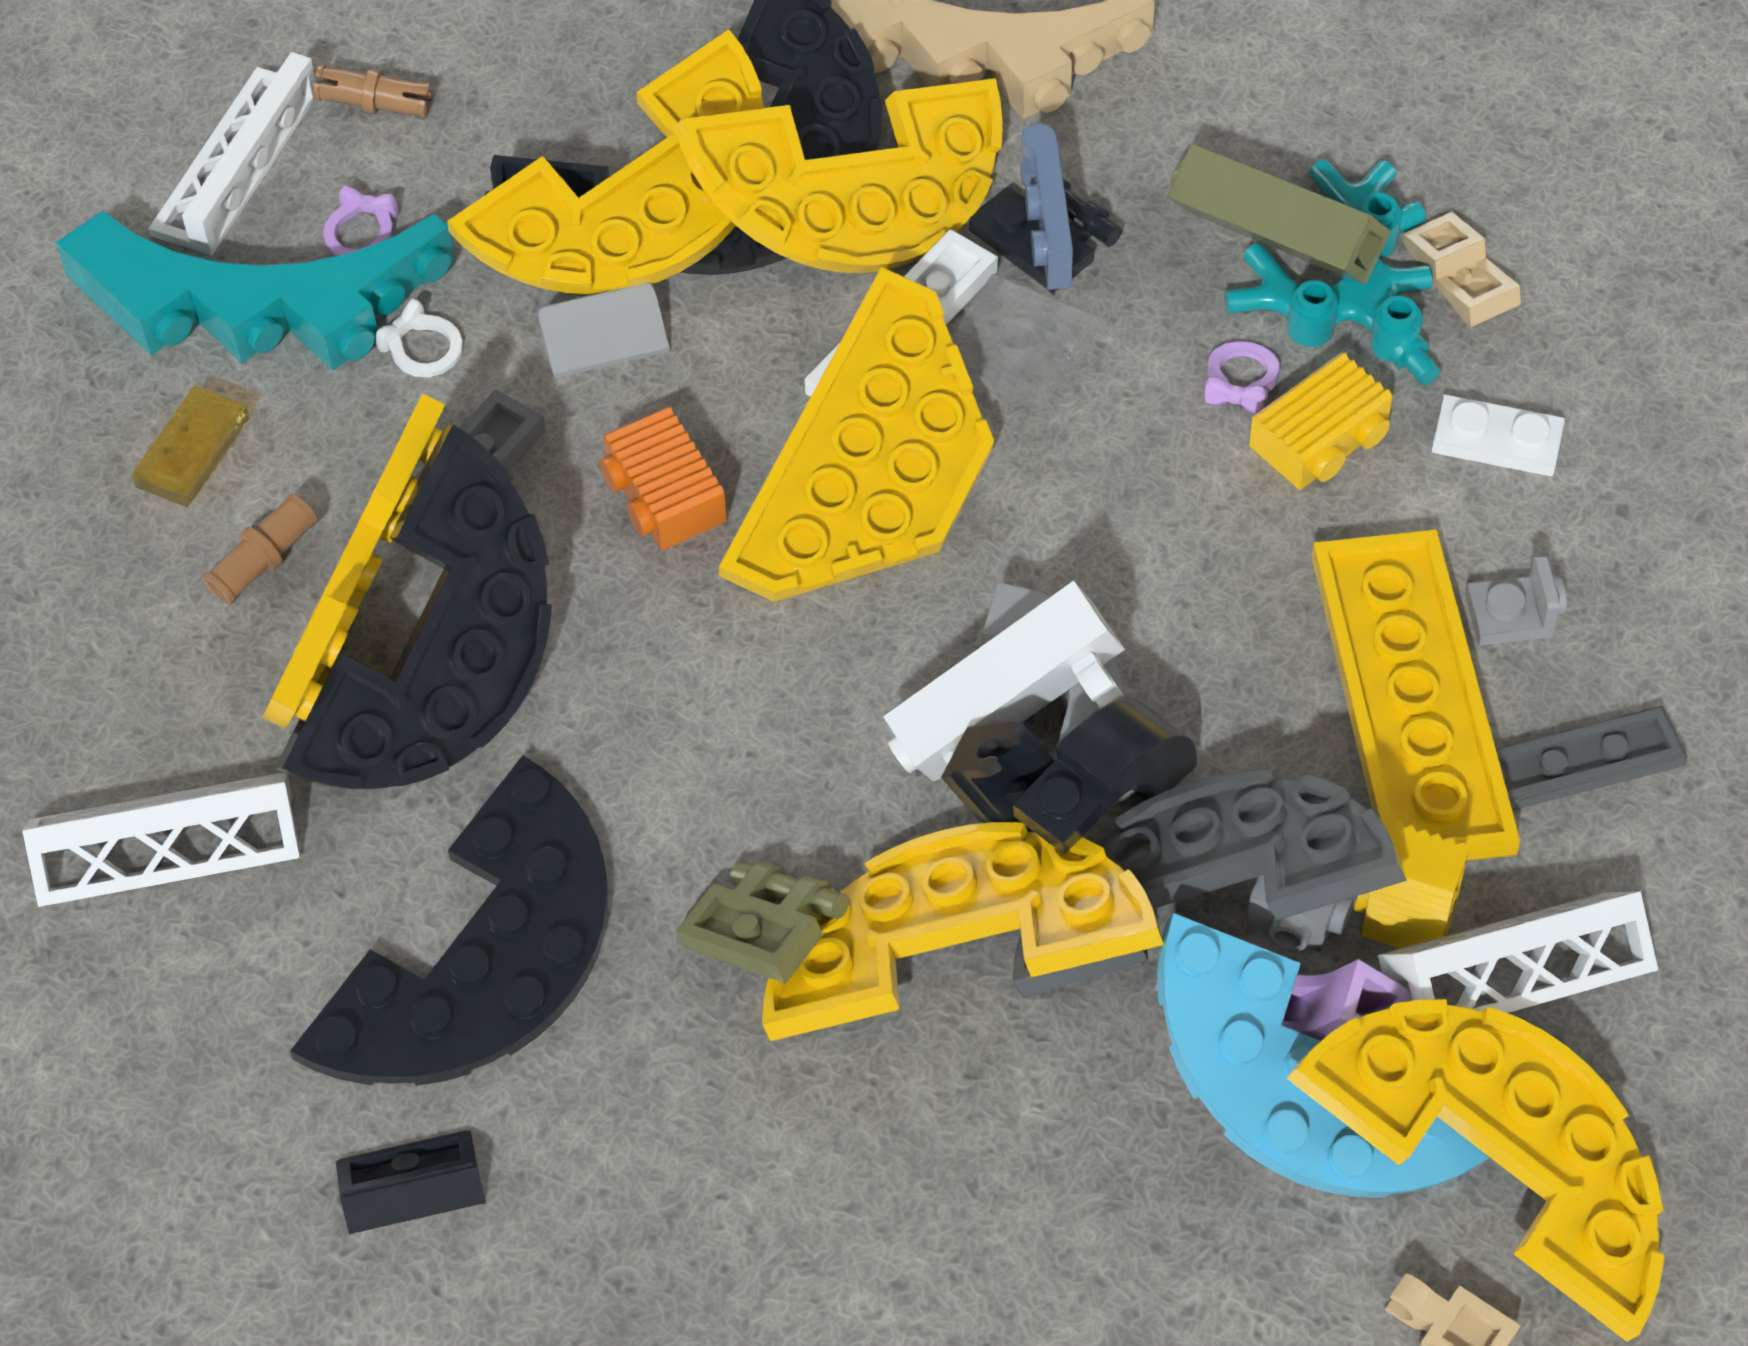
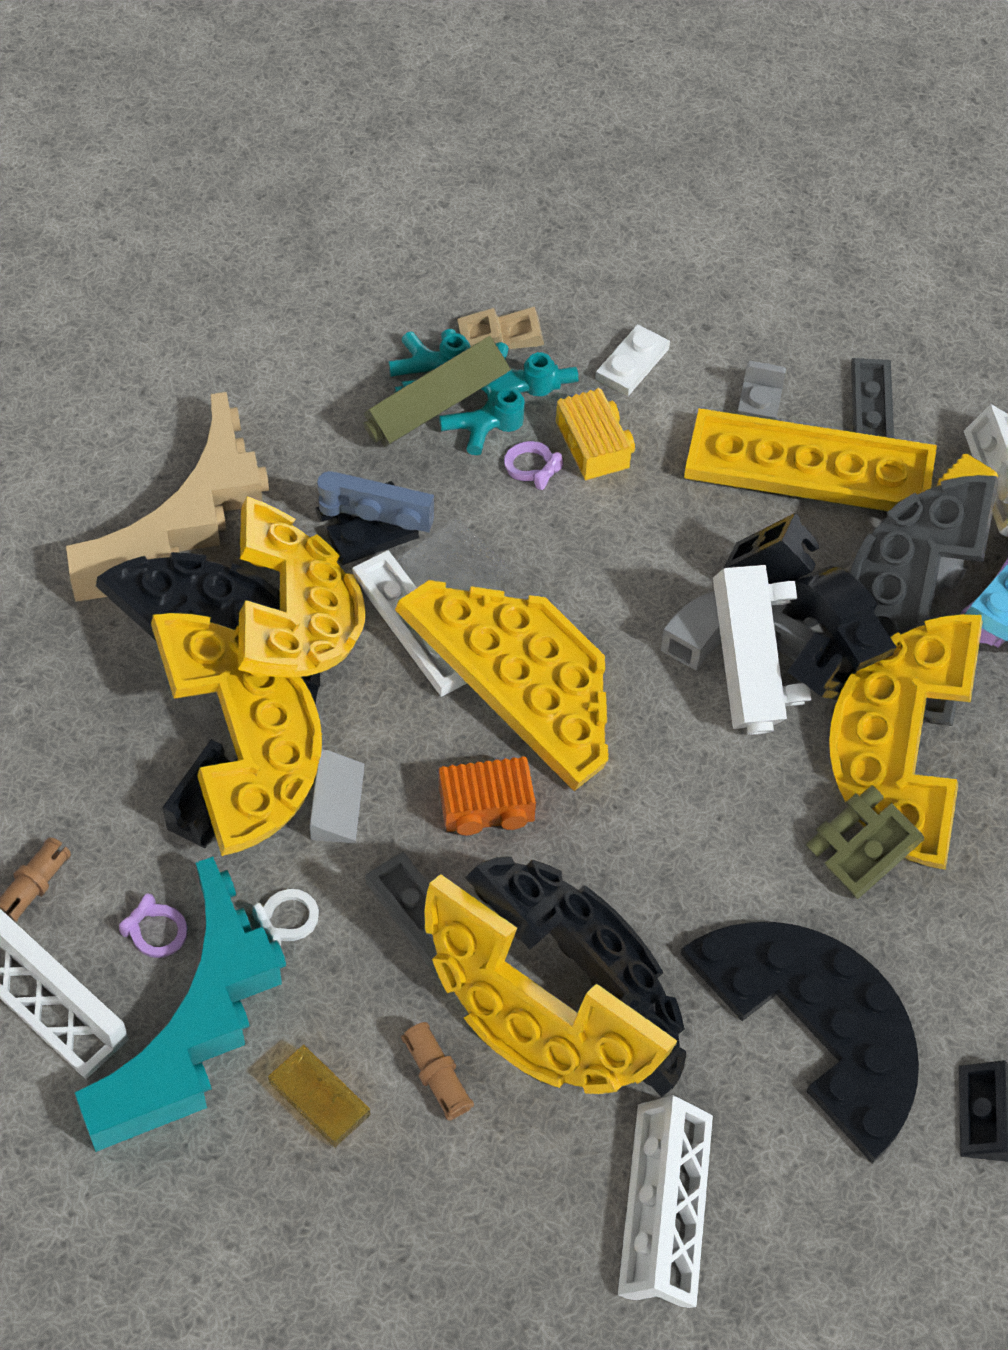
camera: 75 degrees left, 0 degrees up
none -> black hinge [723,513,819,584]

